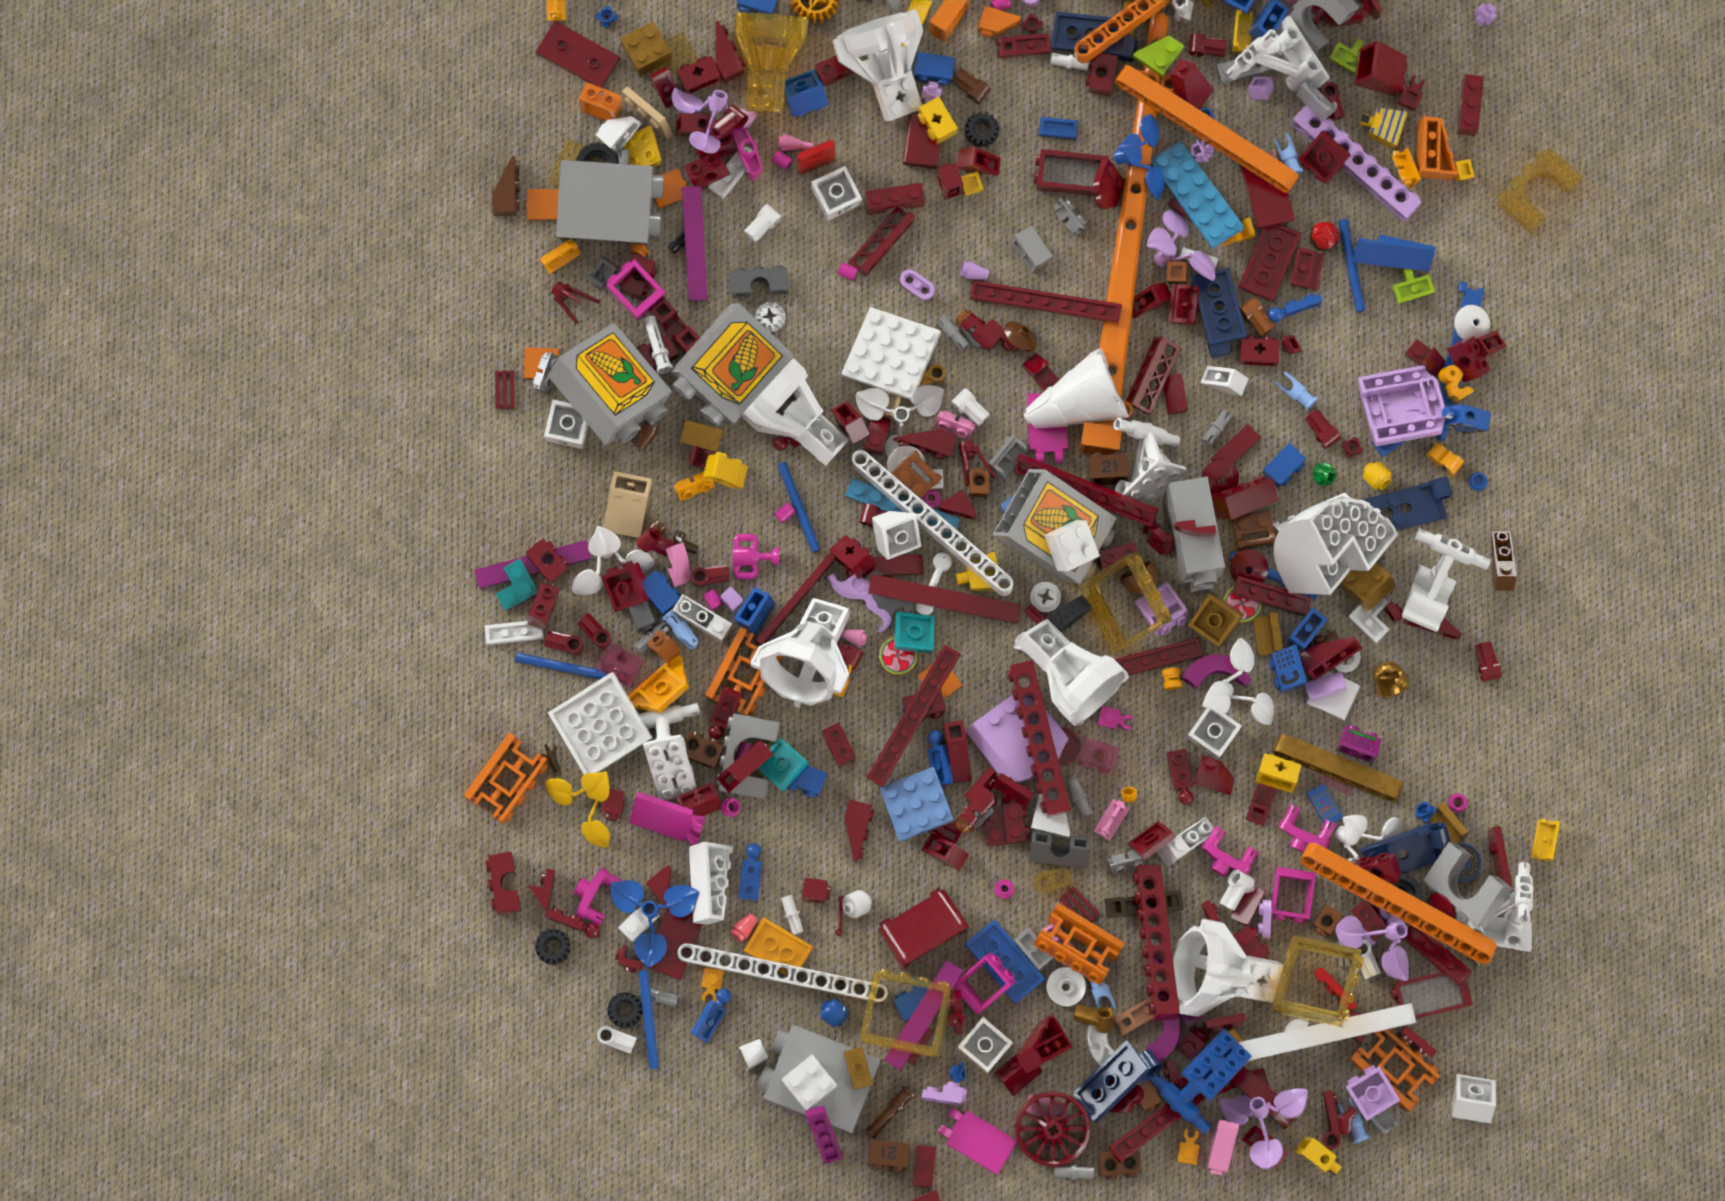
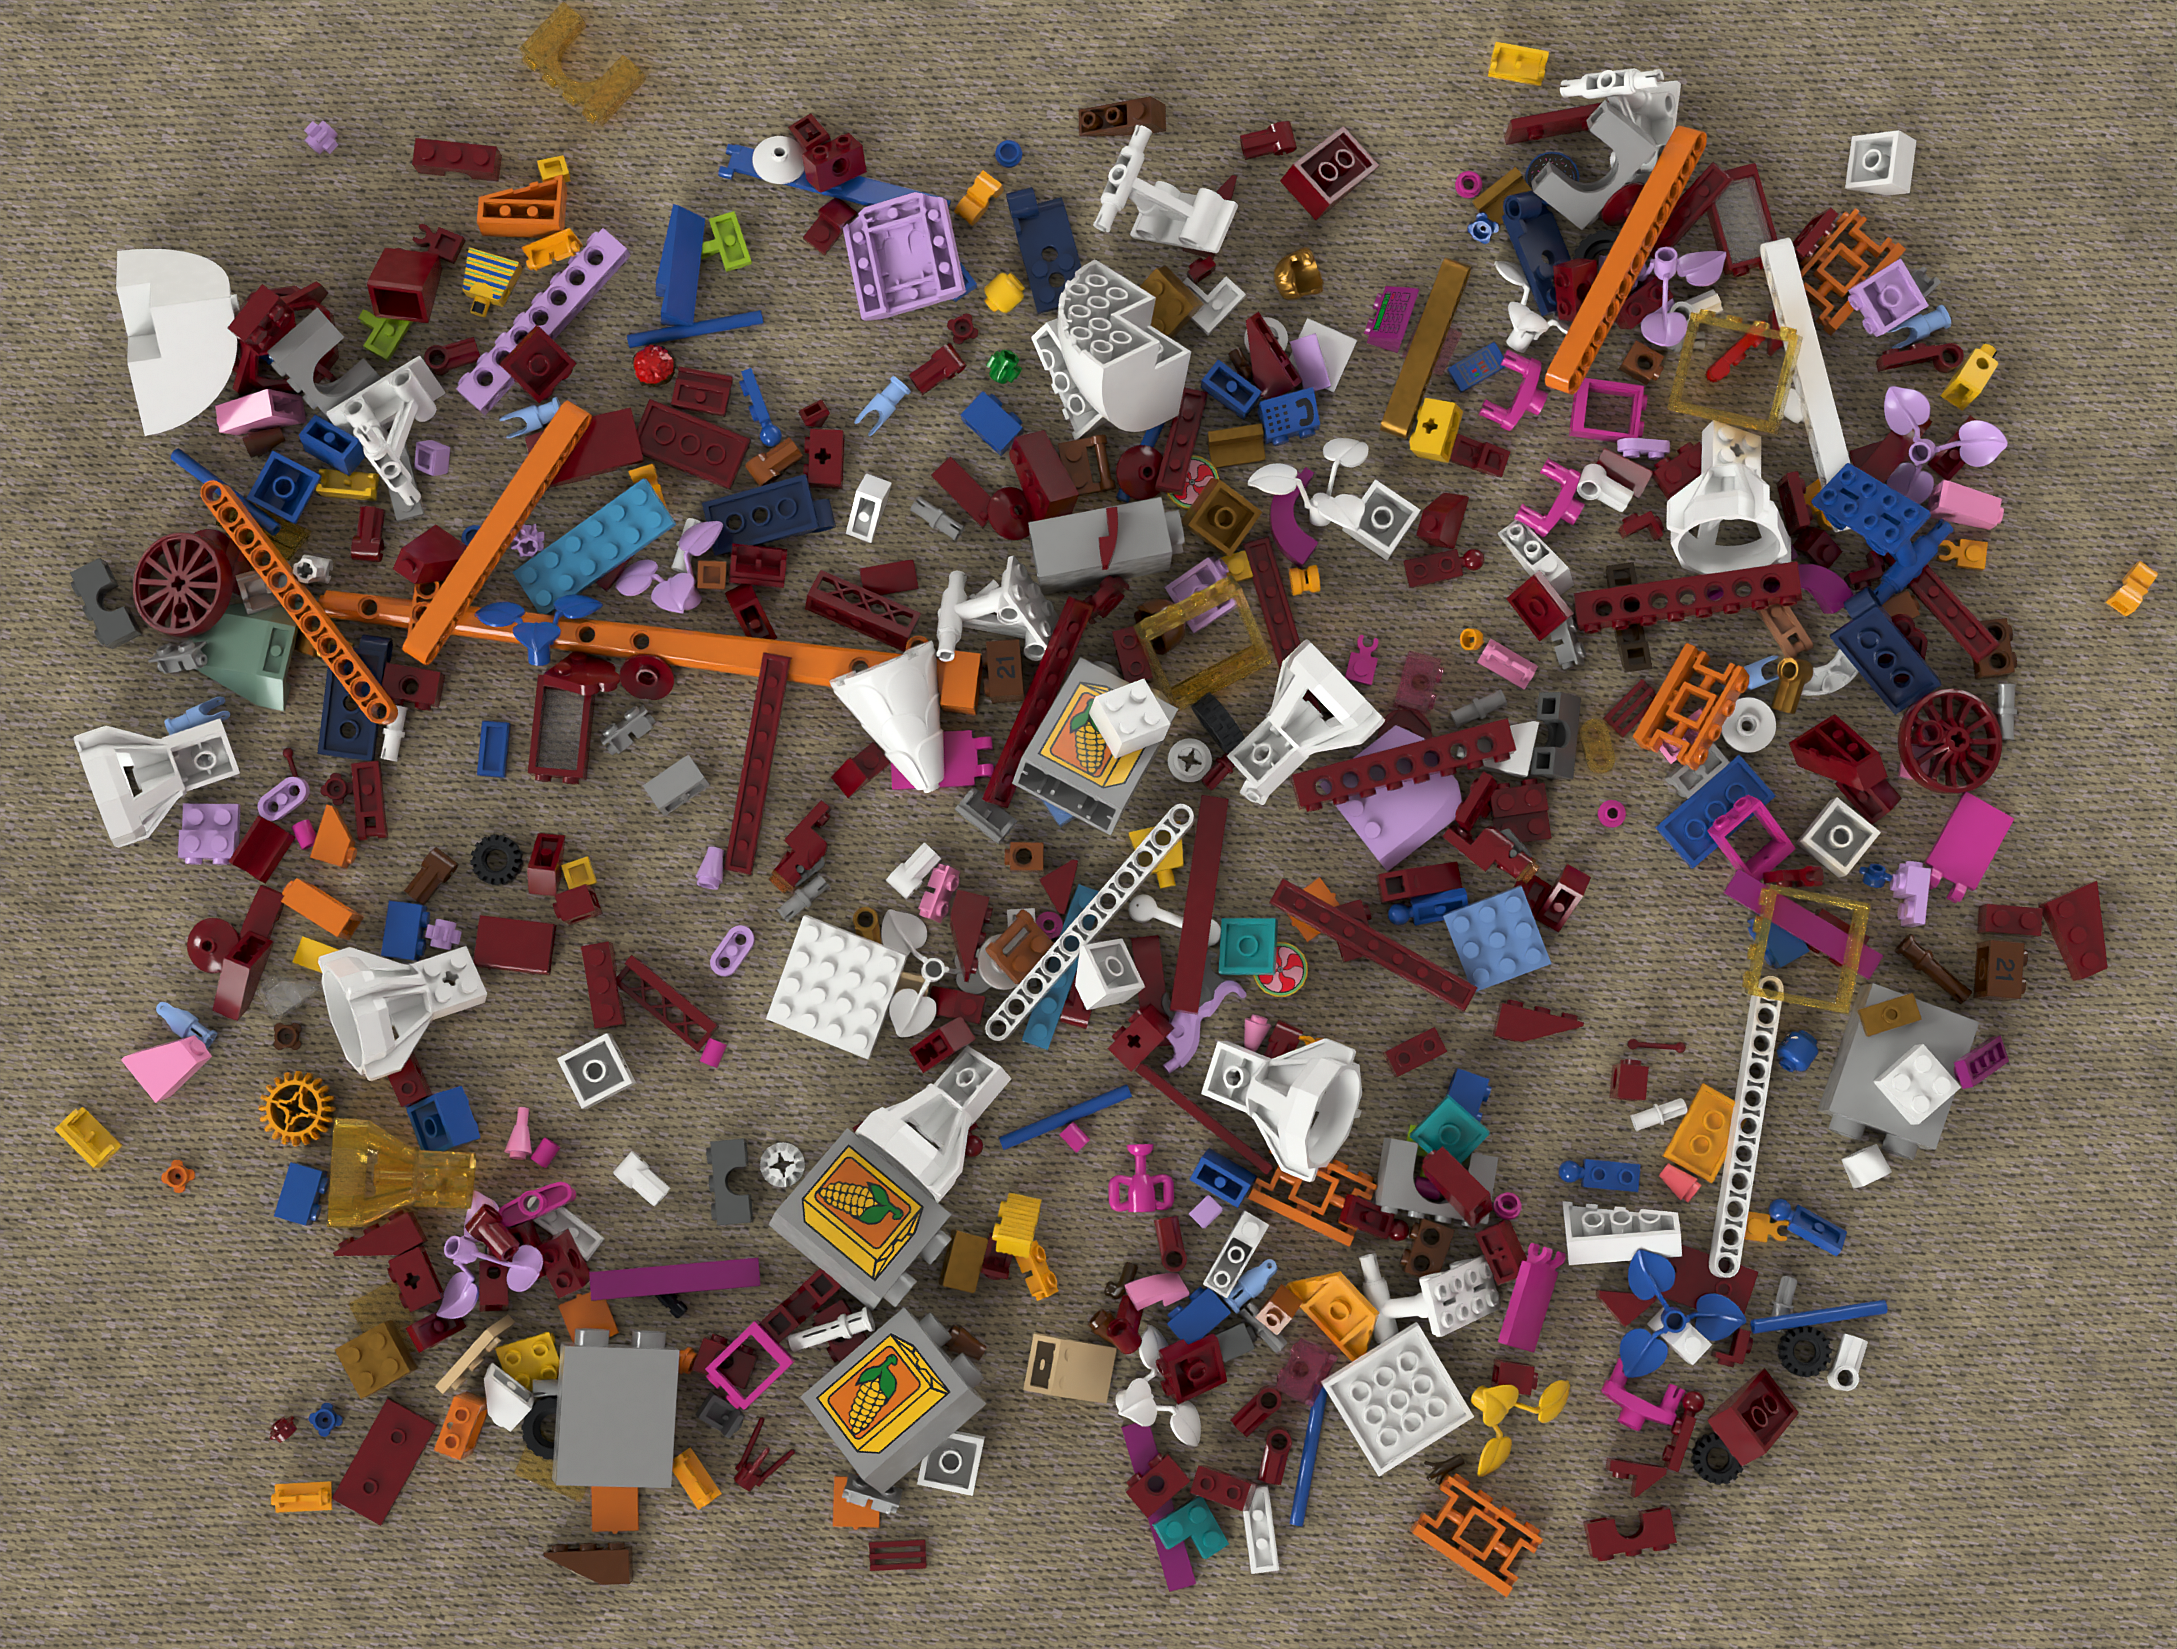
camera: 85 degrees left, 5 degrees up
dark pink hinge [703,589,723,611] -> none
red tile [797,140,835,175] -> none
white head [843,890,872,918] -> none
dark red windscreen [878,888,970,970] -> none
yellow brick [918,97,958,144] -> none
dark red plant [958,441,996,486] -> none
reddish brown dish [1003,321,1037,352] -> none
lime wing [1133,35,1184,77] -> none
light grey hinge [1297,78,1338,121] -> none
dark red arm [1339,1106,1359,1135] -> none
light orange leg [1439,365,1474,403] -> none
blue torso [1442,404,1491,434] -> none
none -> dark red dish [619,654,675,700]
none -> yellow plate [1221,550,1253,583]
none -> dark red slope [1280,126,1379,221]
none -> dark red slope [1707,1368,1799,1466]

